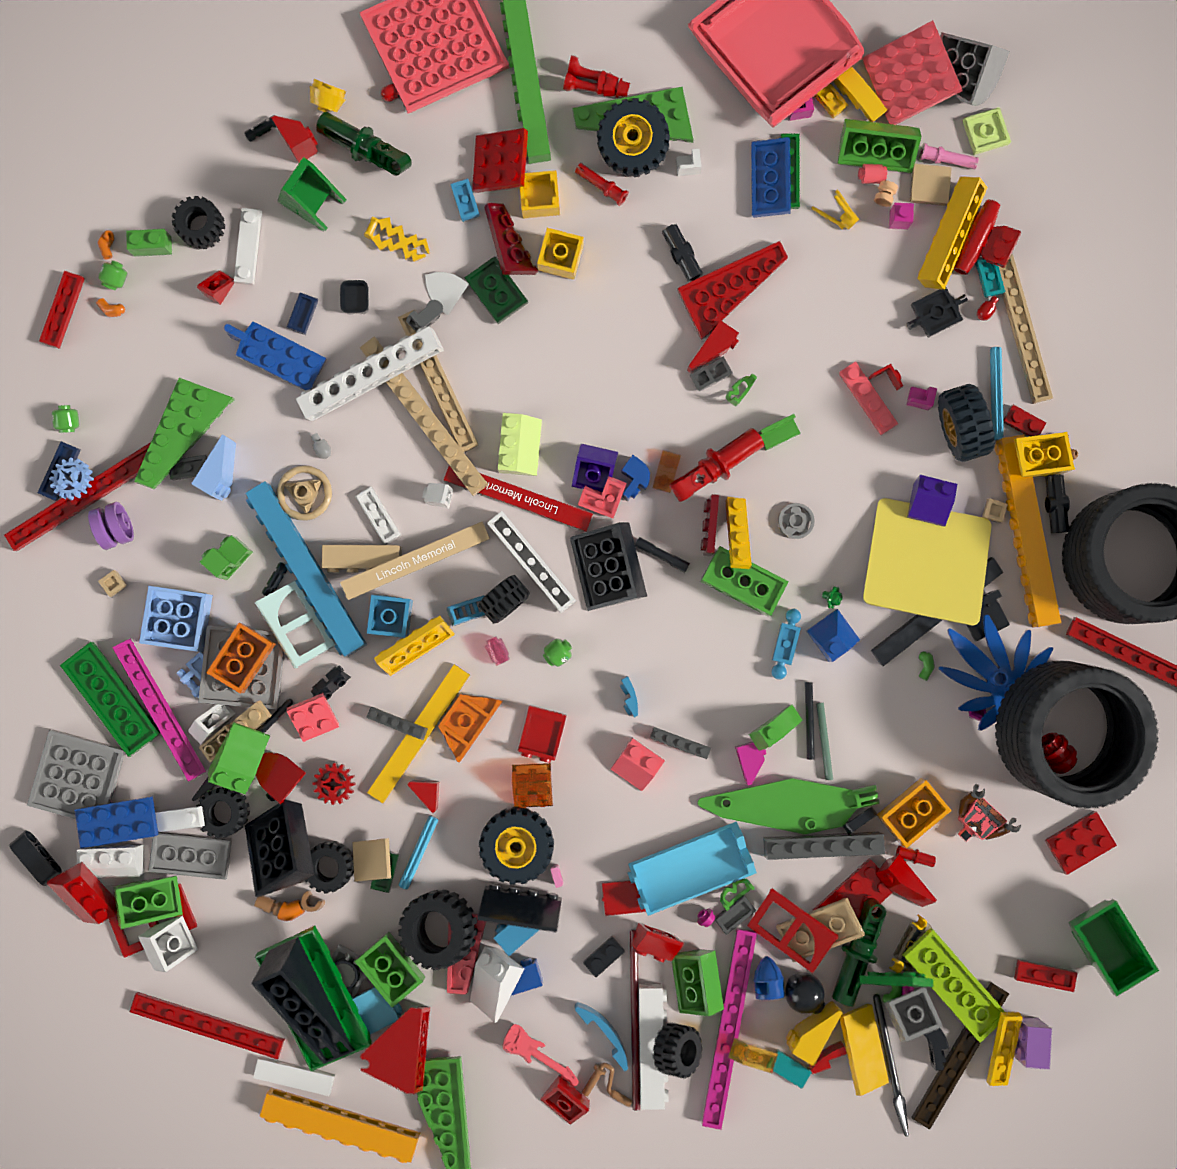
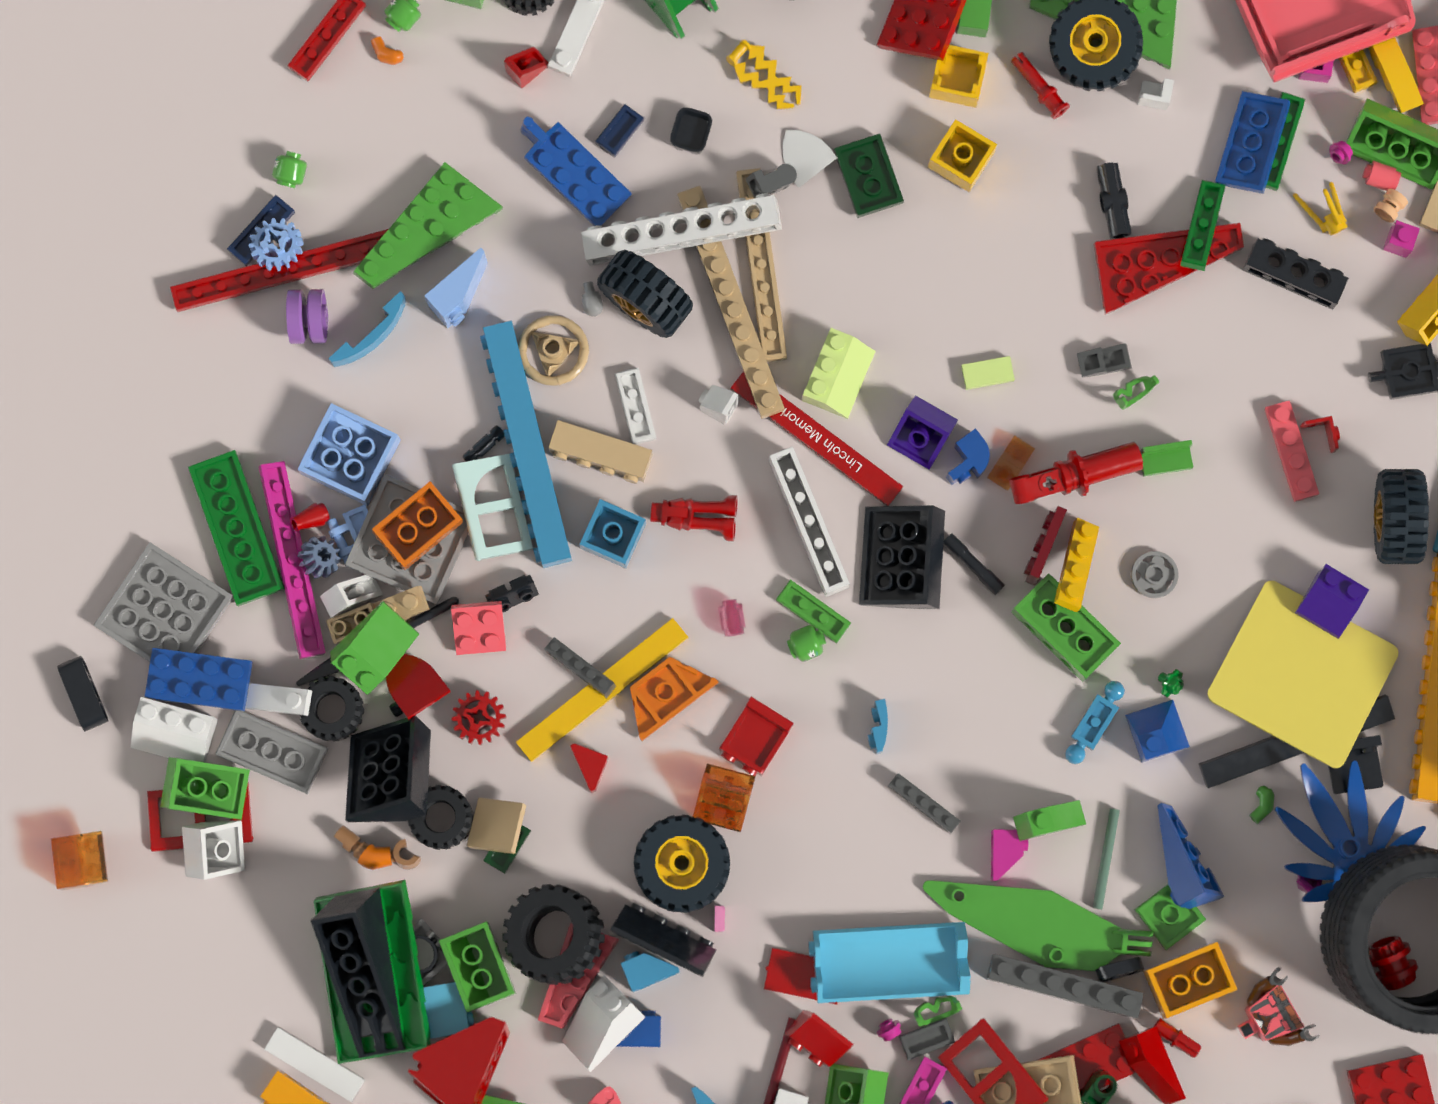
camera: 15 degrees right, 5 degrees down
red slope [47,862,116,924] -> none
tan plate [98,570,127,597] -> none
red tile [129,992,285,1060] -> none
dark grey plate [169,455,208,480] -> none
bright green brick [200,535,253,580] -> none
tan tile [340,522,490,600] -> none
yellow plate [374,616,455,676] -> none
medium azure axle [399,816,438,890] -> none
dark azure slope [447,595,485,627] -> none
dark azure plate [451,179,480,222] -> none
black tyre [478,575,530,624] -> none
dark red wing [484,203,538,275] -> none
coral plate [578,476,627,519] -> none
black plate [583,936,625,978] -> none
coral slope [611,737,665,791] -> none
red slope [687,320,739,373] -> none
black bar [805,682,815,760] -> none
dark pink panel [906,387,937,410] -> none
tan plate [982,498,1008,523] -> none
none -> clear orange slope [51,831,108,890]
none -> red cone [290,503,329,531]
none -> sand blue gear [298,536,341,579]
none -> dark azure slope [328,291,406,367]
none -> black wheel [597,250,693,338]
none -> red piece [650,495,738,542]
none -> bright green tile [776,579,851,644]
none -> yellowish green tile [961,356,1015,390]
none -> bright green tile [1134,884,1206,950]
none -> blue wedge [1157,803,1224,909]
none -> green tile [1180,180,1226,271]
none -> black brick [1243,238,1349,310]
none -> dark pink plate [1329,141,1353,164]

